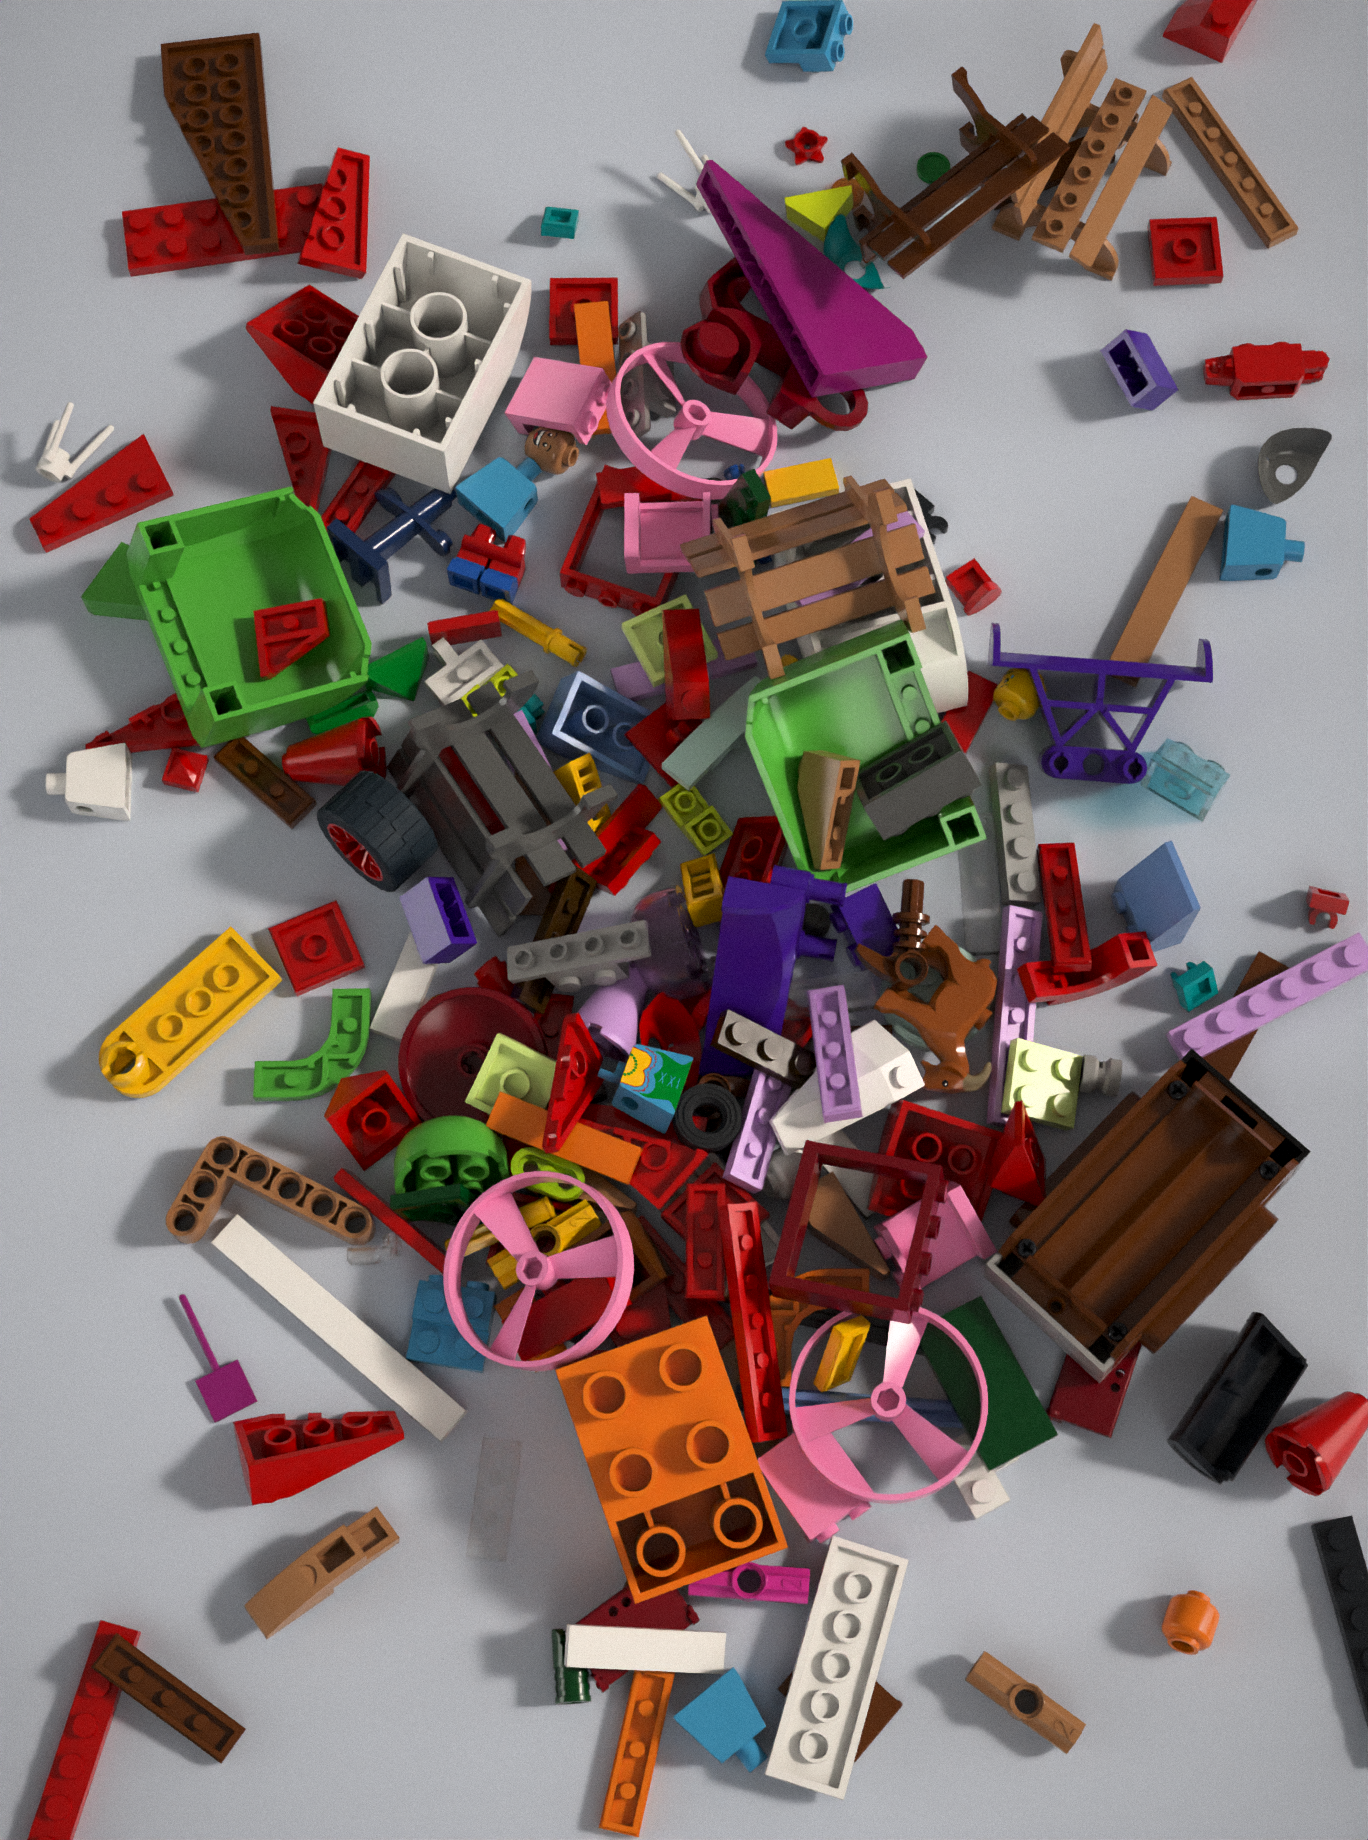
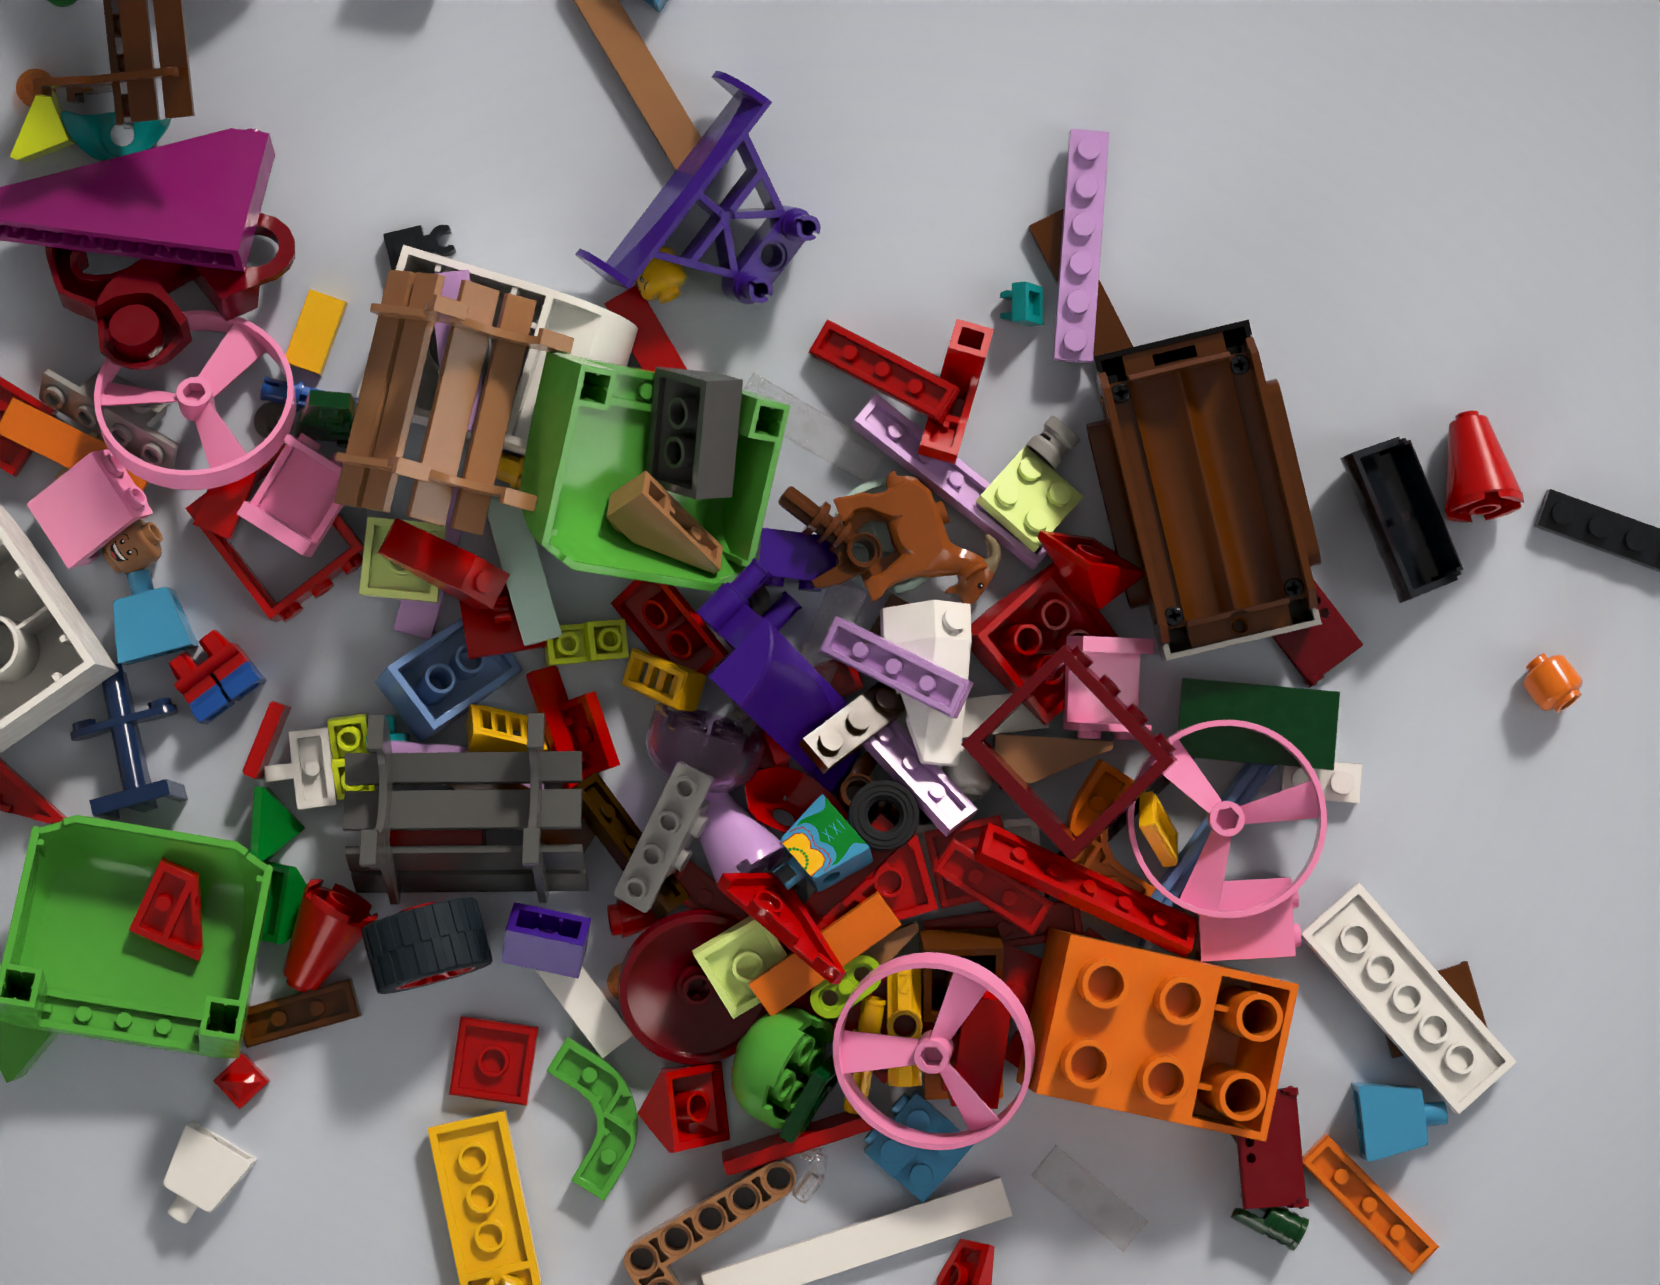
camera: 60 degrees left, 15 degrees up
red wing [85,693,200,753] -> none
red tile [321,460,396,533] -> none
yellow axle [490,599,587,667] -> none
white tile [564,1624,726,1674] -> none
dark pink piece [688,1562,810,1605] -> none
red tile [945,558,1002,616] -> none
medium nougat piece [965,1651,1086,1754] -> none
light grey plate [989,762,1042,907] -> none
medium blue slope [1111,840,1201,952] -> none
clear light blue slope [1140,738,1231,822] -> none
red tile [1306,886,1350,929] -> none

